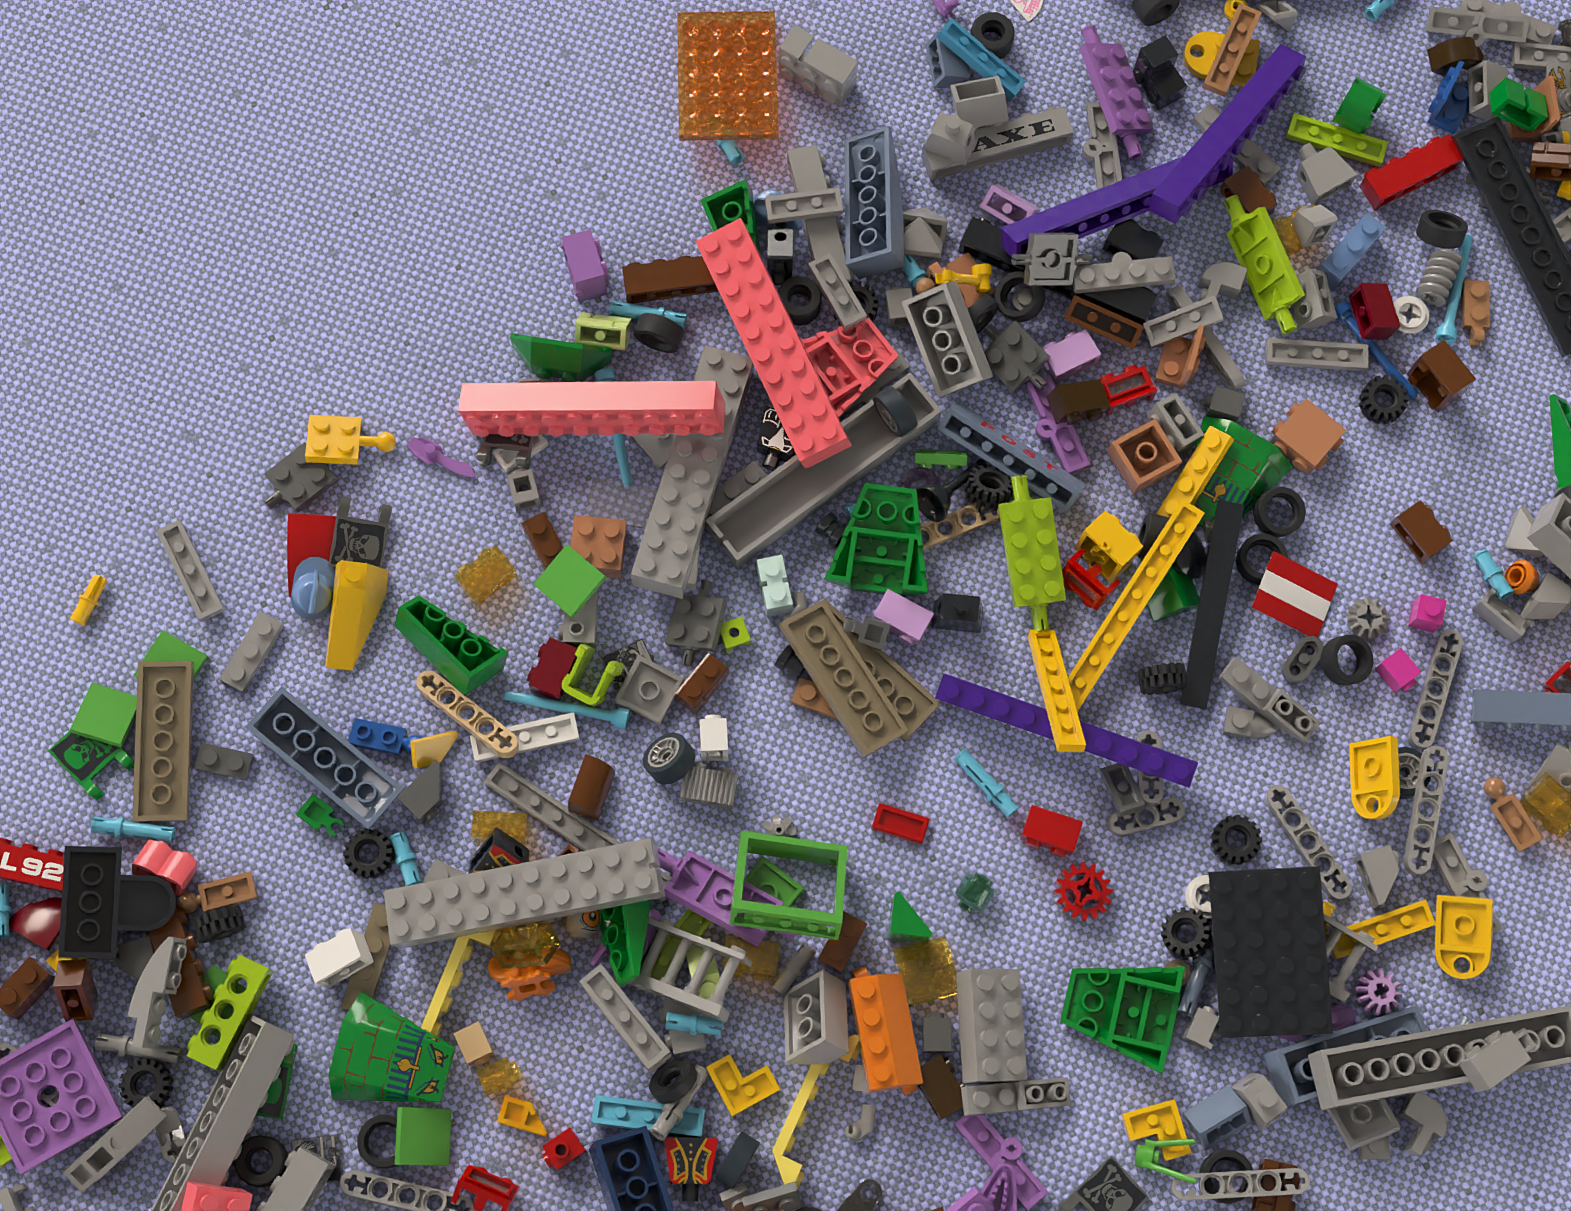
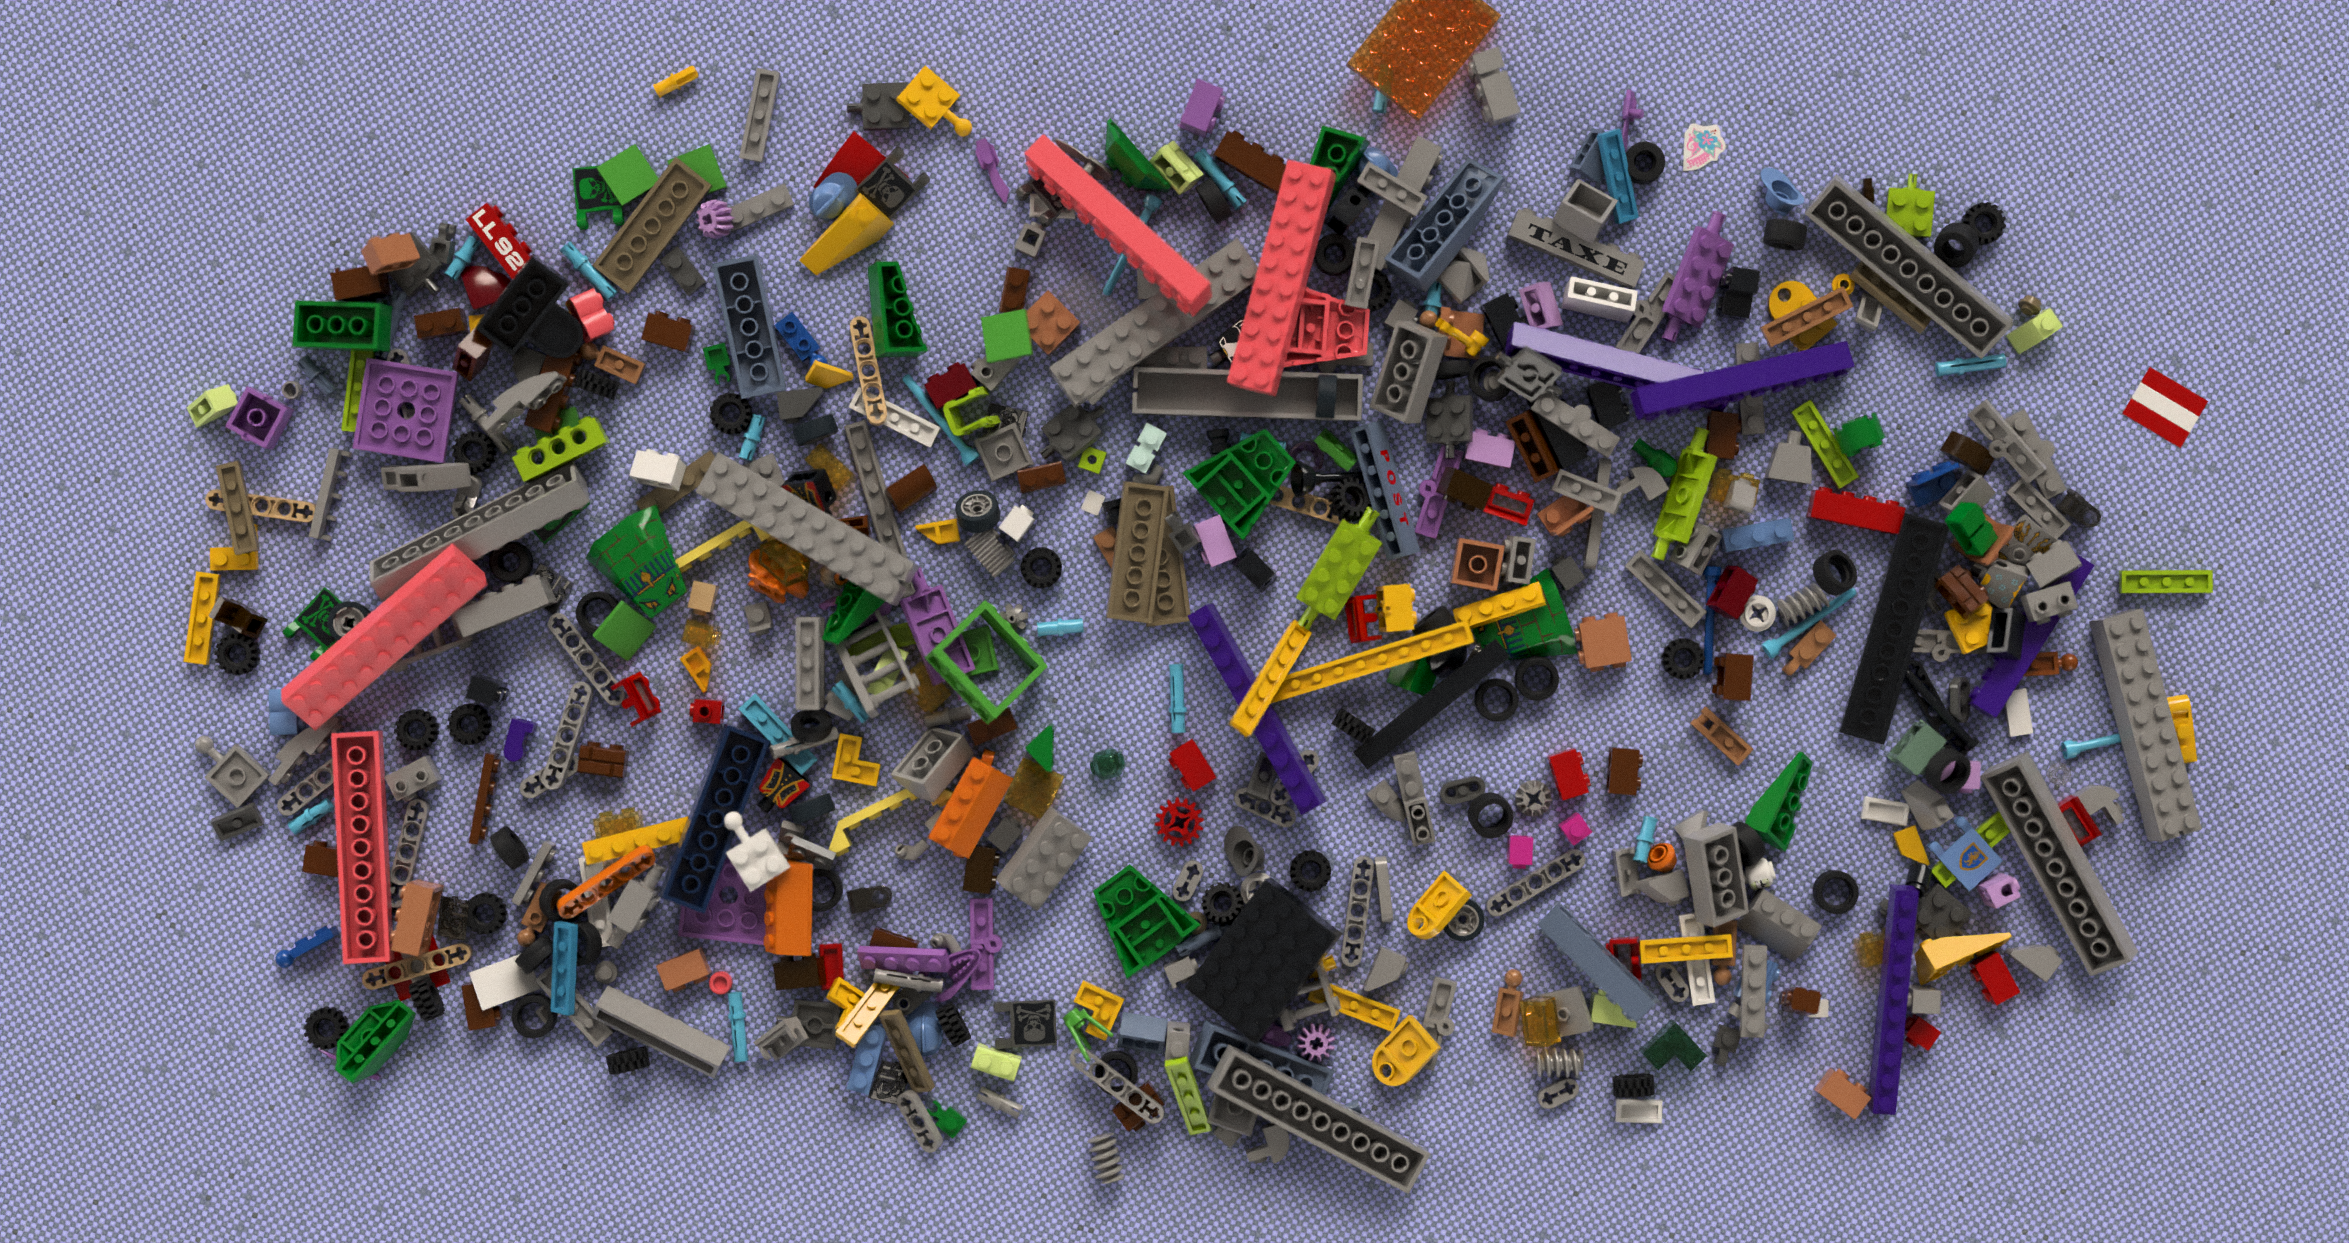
camera: 45 degrees right, 15 degrees up
clear yellow brick [454,545,517,606] -> none
red tile [871,803,930,845] -> none
light grey torso [922,113,976,166] -> none
light grey slope [961,1077,1071,1116] -> none
red sticker [1252,551,1338,638] -> none
light grey beam [1403,746,1449,875] -> none
light grey brick [1458,1028,1536,1092] -> none
none -> reddish brown brick [641,311,696,353]
none -> lavender gear [696,199,734,239]
none -> light grey bracket [744,601,774,636]
none -> black wheel [792,414,839,446]
none -> yellow tile [915,518,961,545]
none -> light grey arm [930,933,963,954]
none -> black tyre [1020,547,1062,588]
none -> medium azure pin [1037,618,1084,637]
none -> white sticker [1081,490,1105,516]
none -> lime plate [1165,1056,1212,1135]
none -> light grey beam [1173,860,1203,901]
none -> dark grey piece [1224,826,1265,877]
none -> light grey beam [1374,856,1393,923]
none -> red brick [1547,748,1591,801]
none -> white brick [1562,276,1638,323]
none -> green arm [1631,438,1678,478]
none -> medium nougat plate [1690,707,1753,766]

